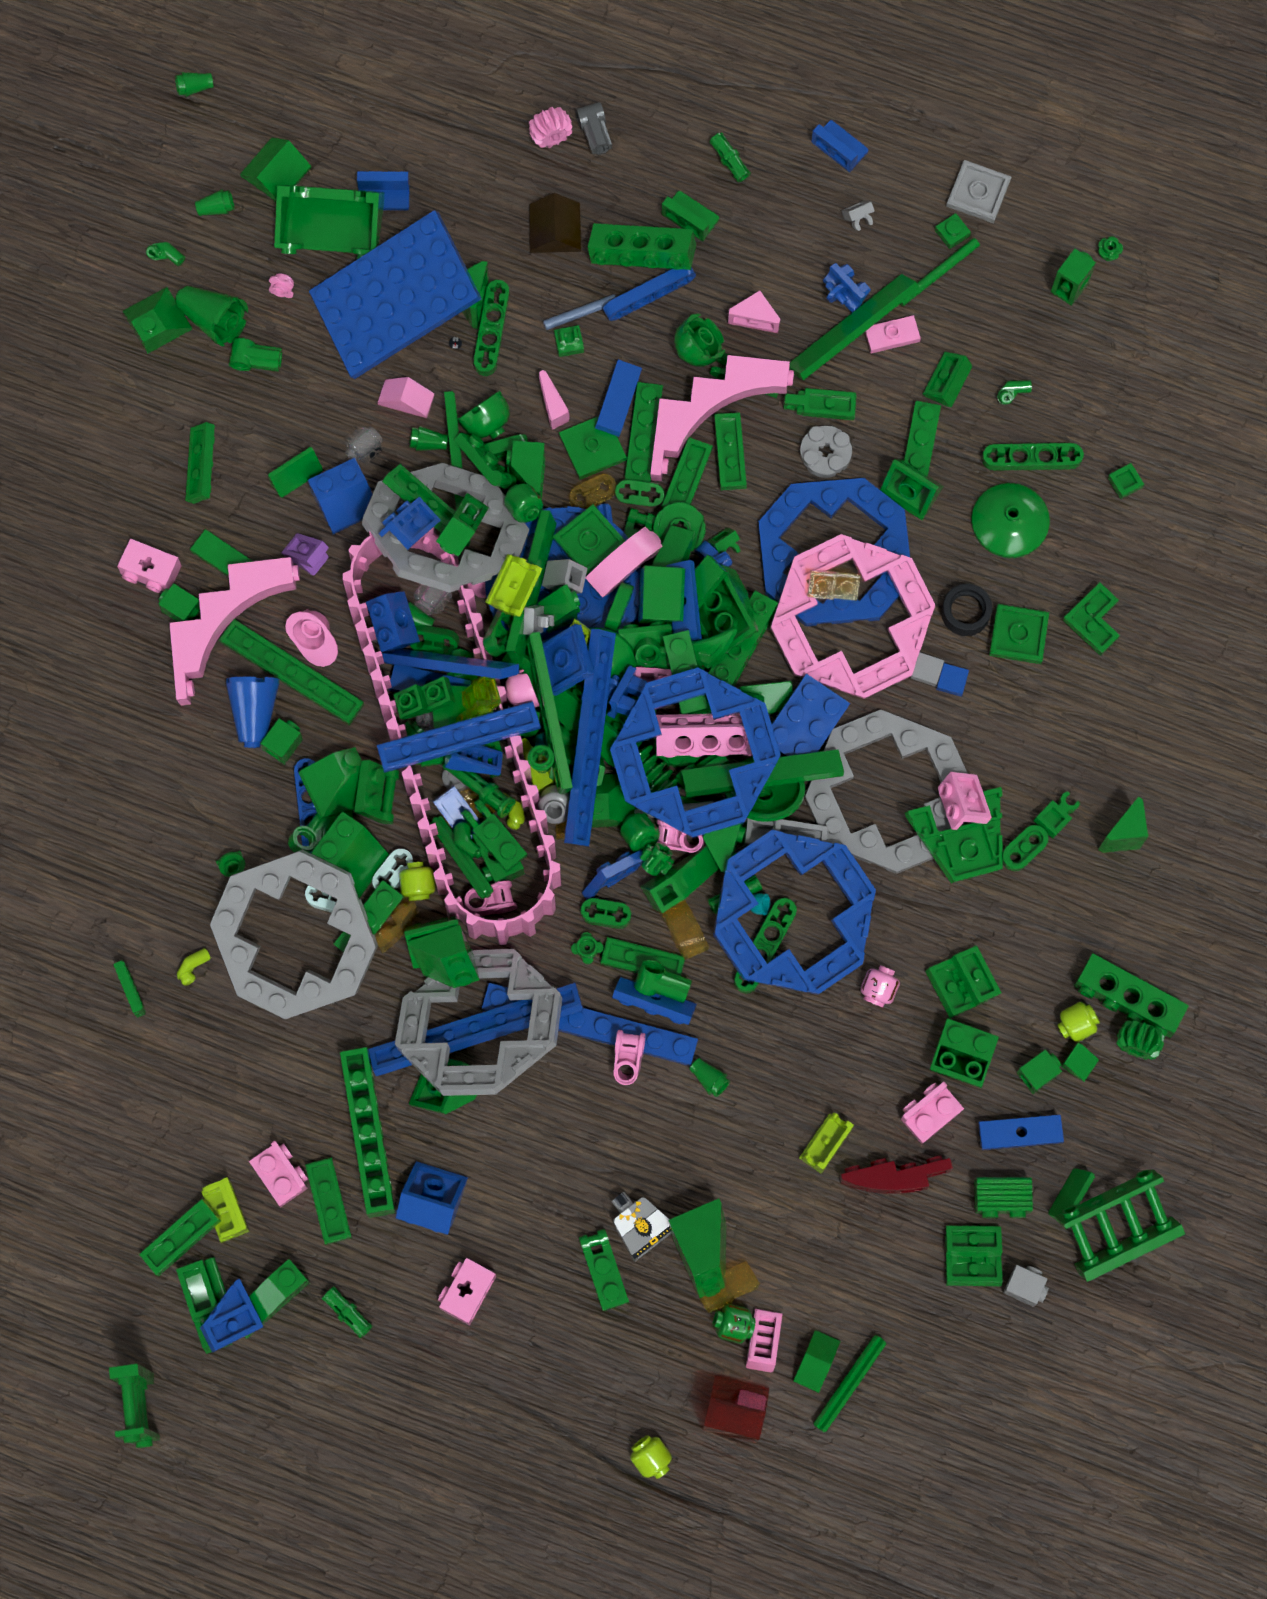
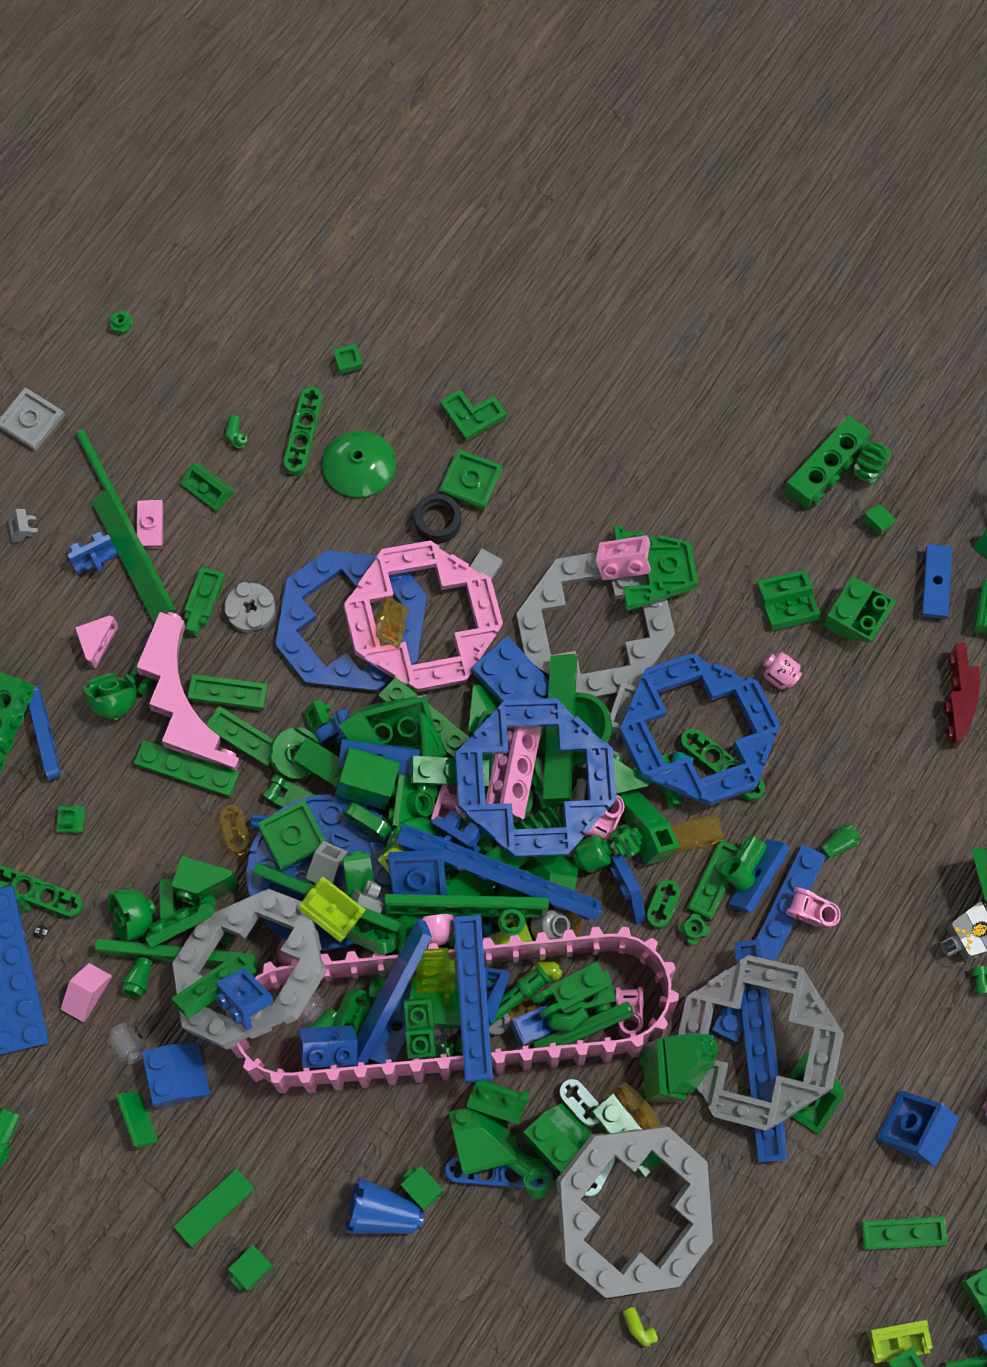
camera: 75 degrees left, 5 degrees down
bright pink brick [117,539,182,593] -> none
bright pink arch [170,557,300,706] -> none
green plate [185,422,215,504] -> none
green plate [216,850,245,877] -> none
green tile [219,619,365,726] -> none
bright pink bracket [249,1141,308,1208] -> none
medium lavender slope [281,533,329,576] -> none
bright pink piece [285,609,338,667] -> none
green brick [340,1047,396,1218] -> none
lime head [399,862,436,901] -> none
green slope [436,493,489,556] -> none
green head [504,484,543,523] -> none
bright pink slope [539,370,569,430] -> none
sand blue bar [543,294,616,330] -> none
green plate [559,416,627,480] -> none
bright pink arch [585,527,663,597] -> none
blue tile [595,360,642,437] -> none
green beam [615,479,665,507] -> none
lime hinge [799,1112,854,1174] -> none
green slope [880,459,944,520] -> none
bright pink bracket [901,1082,964,1144] -> none
green plate [904,401,941,476] -> none
green plate [935,213,971,250] -> none
blue tile [936,663,969,697] -> none
green plate [1003,825,1048,871] -> none
green brick [1017,1049,1062,1094] -> none
green plate [1033,791,1080,839] -> none
green brick [1051,249,1096,306] -> none
lime head [1057,1002,1100,1042] -> none
green slope [1098,797,1148,853] -> none

